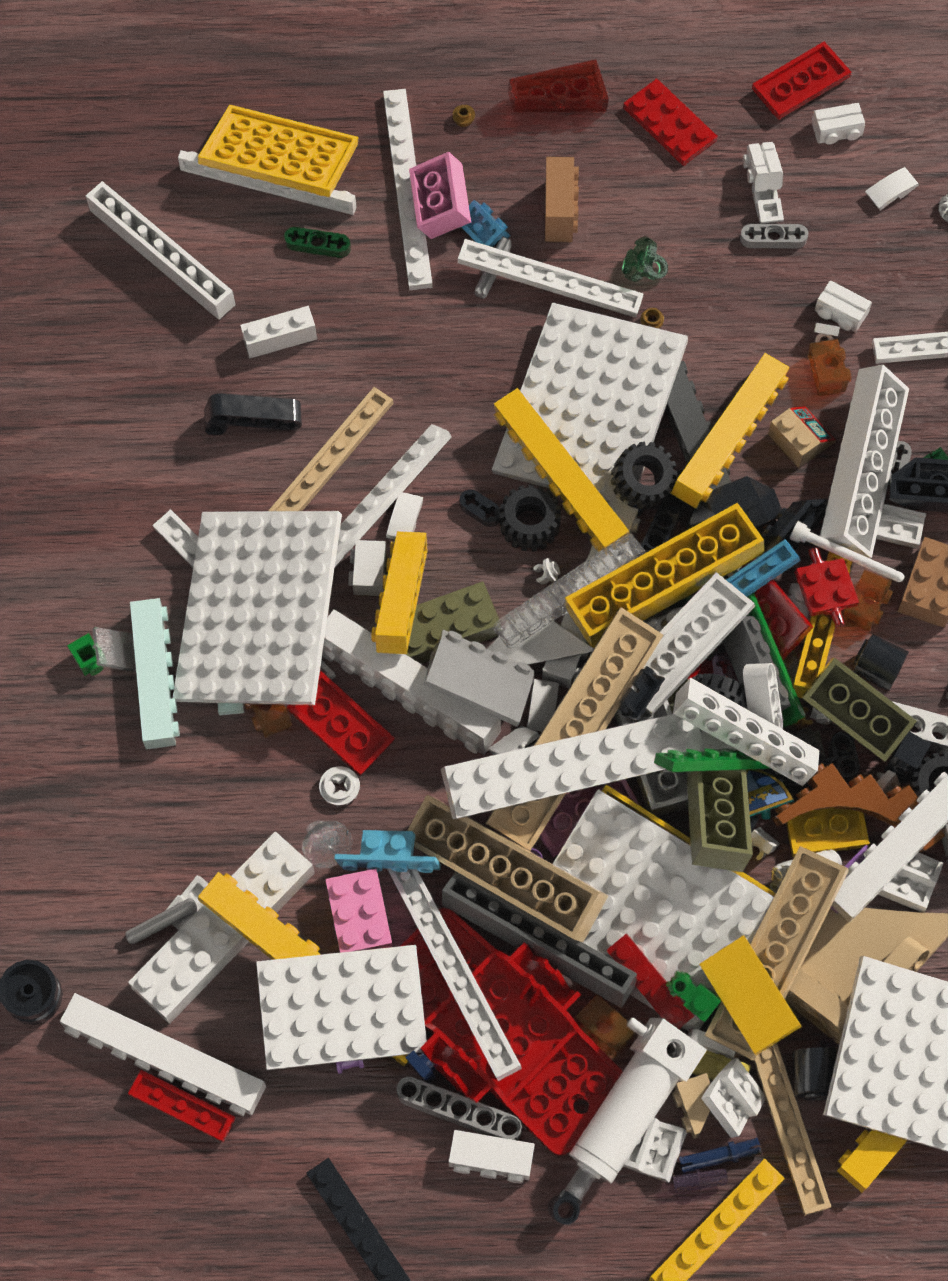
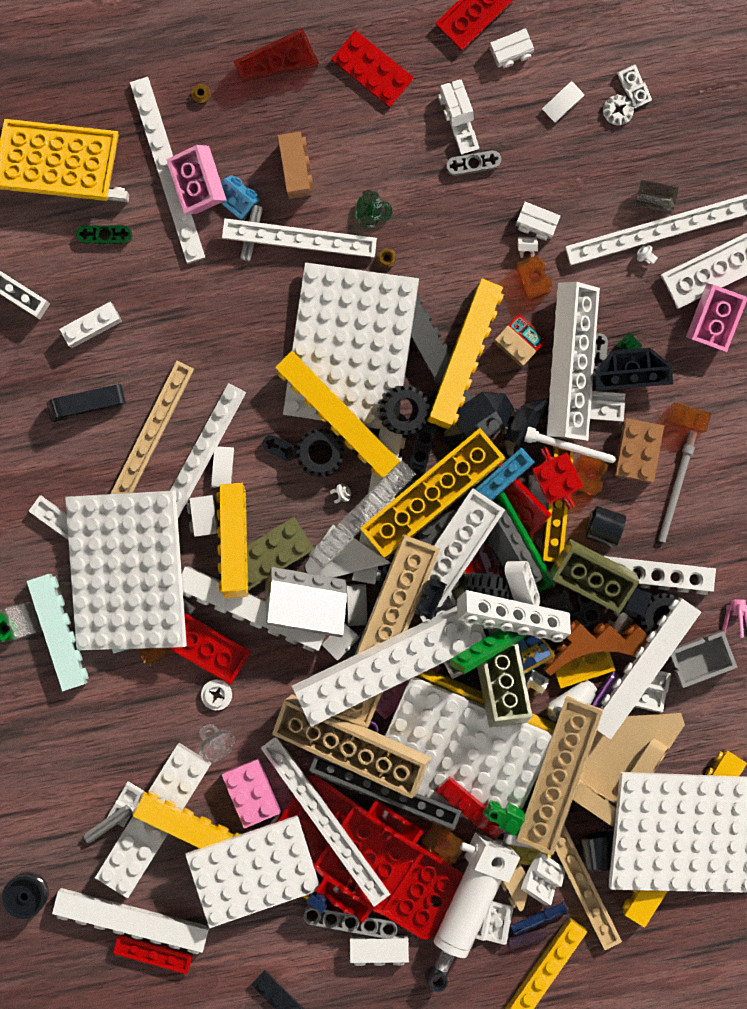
camera: 15 degrees left, 20 degrees up
medium azure bracket [334,830,441,873] -> none
yellow tile [699,935,802,1056] -> none

